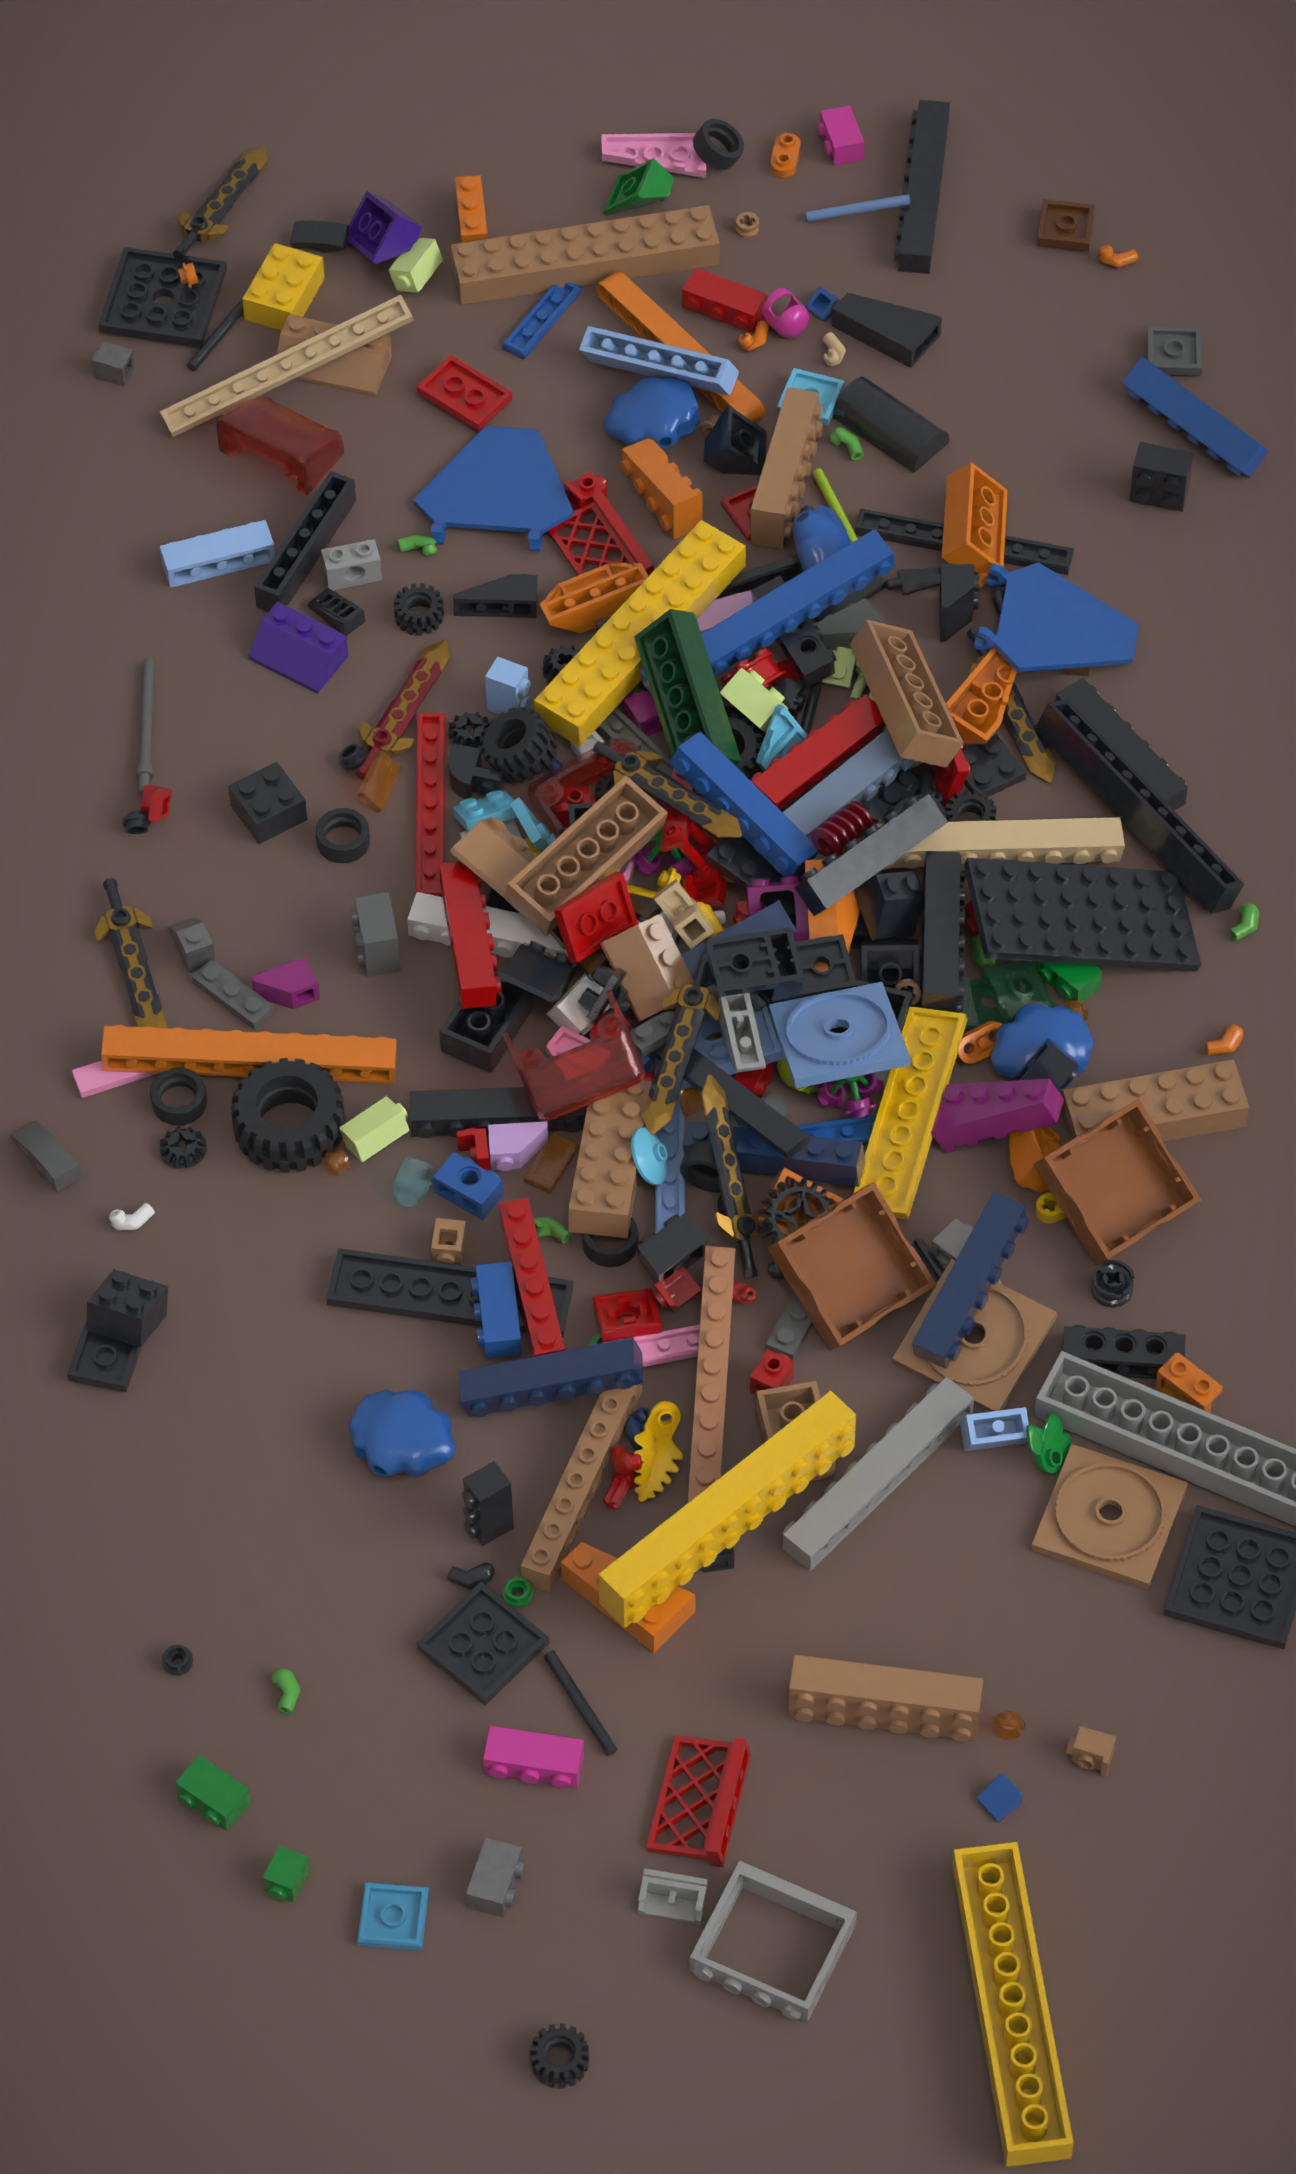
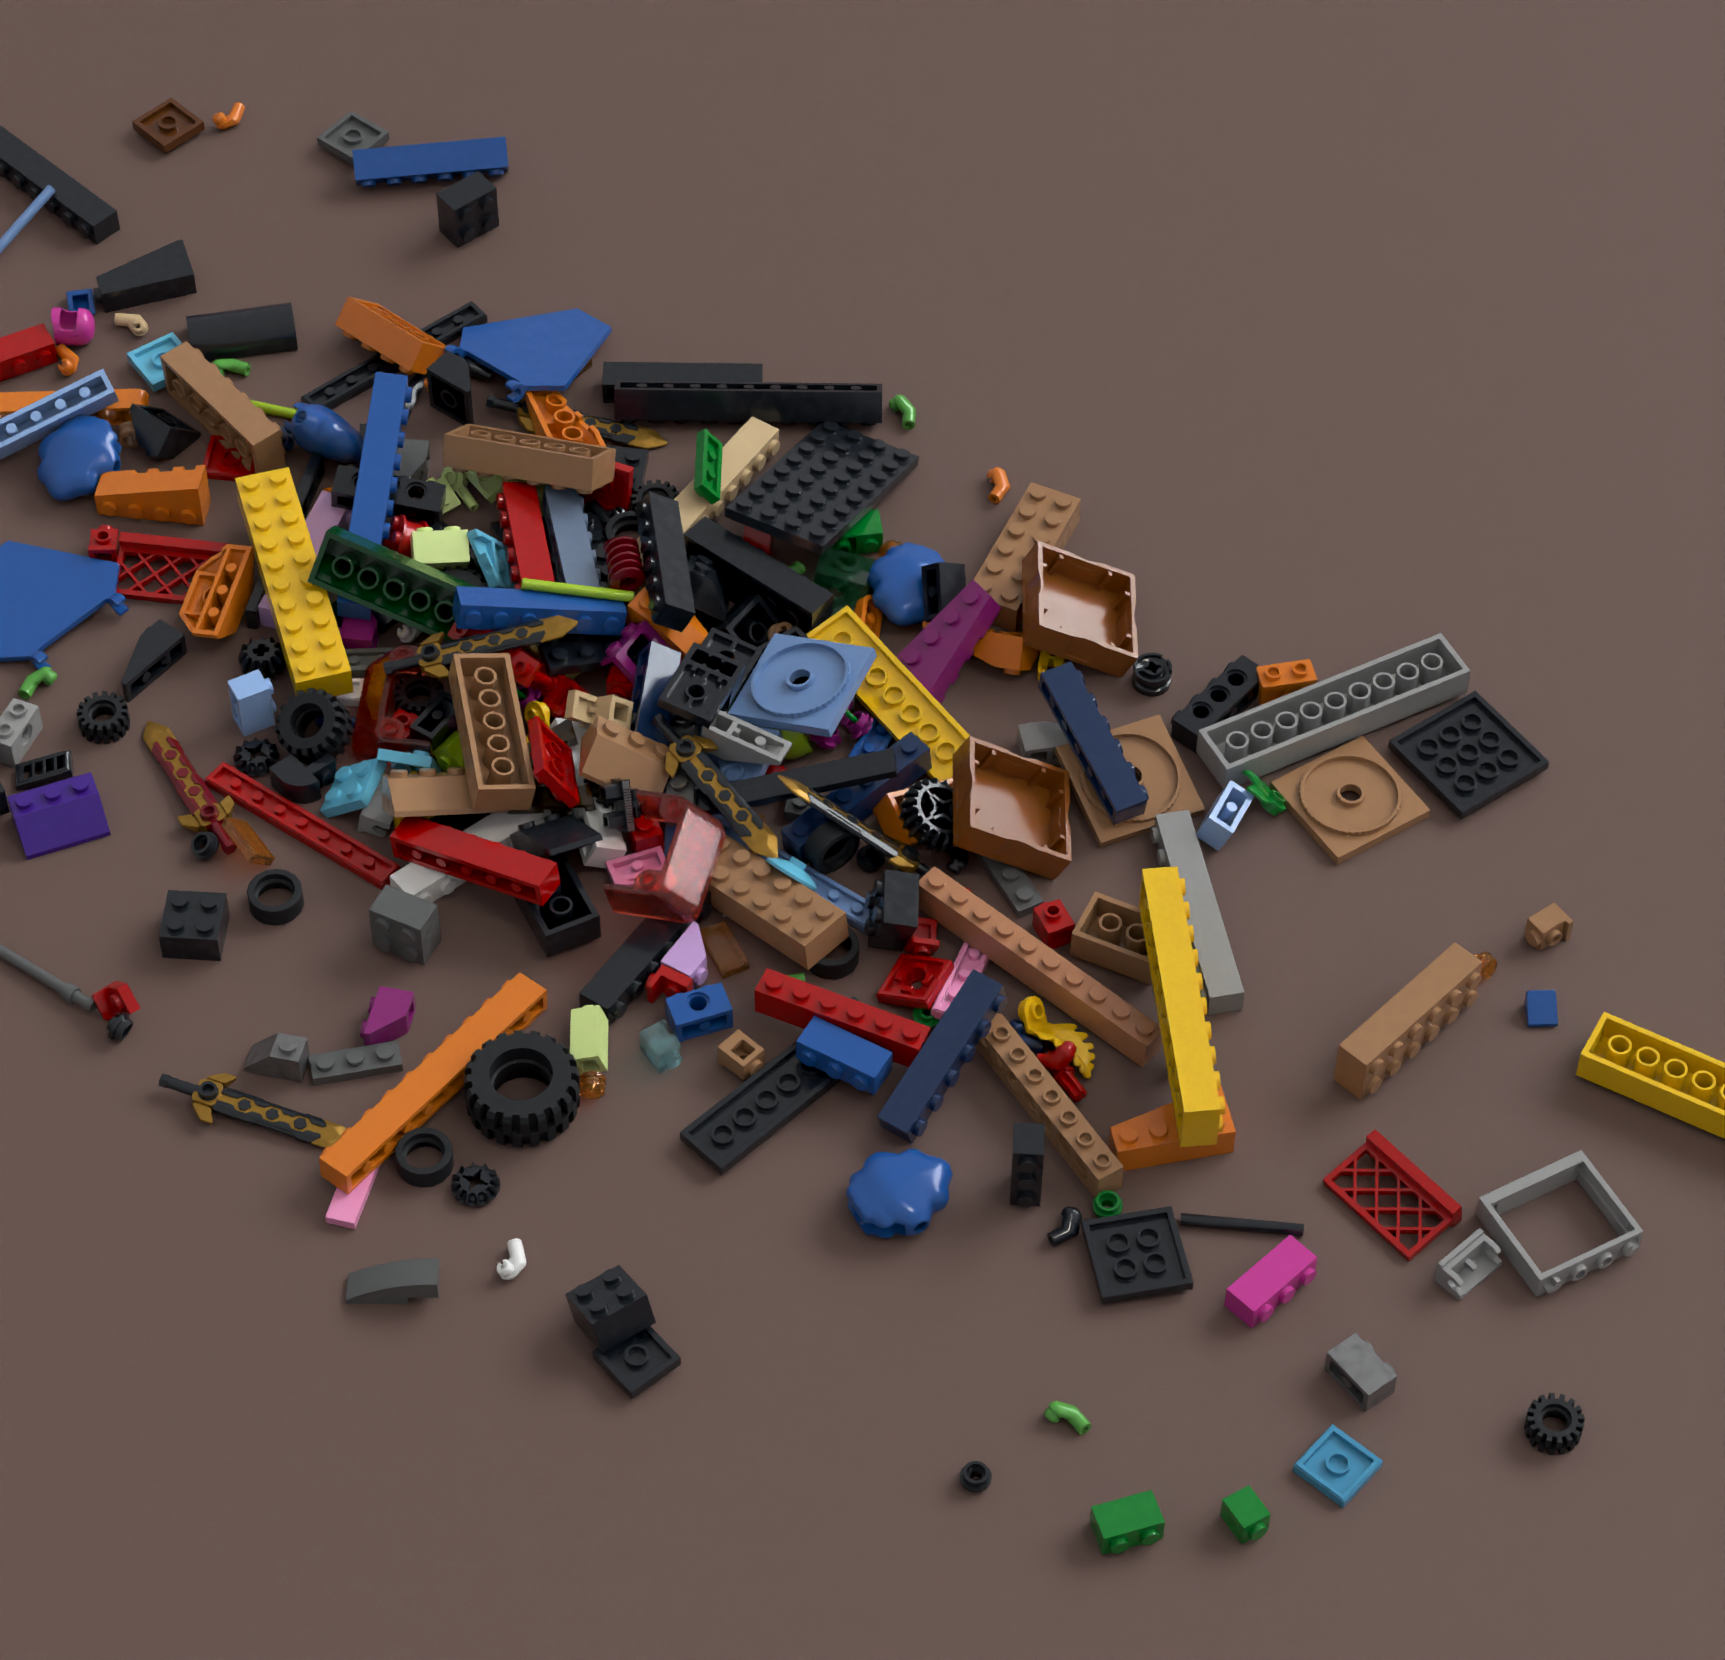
camera: 55 degrees left, 5 degrees down
none -> lime bar [521,578,634,602]
none -> green plate [694,429,723,504]

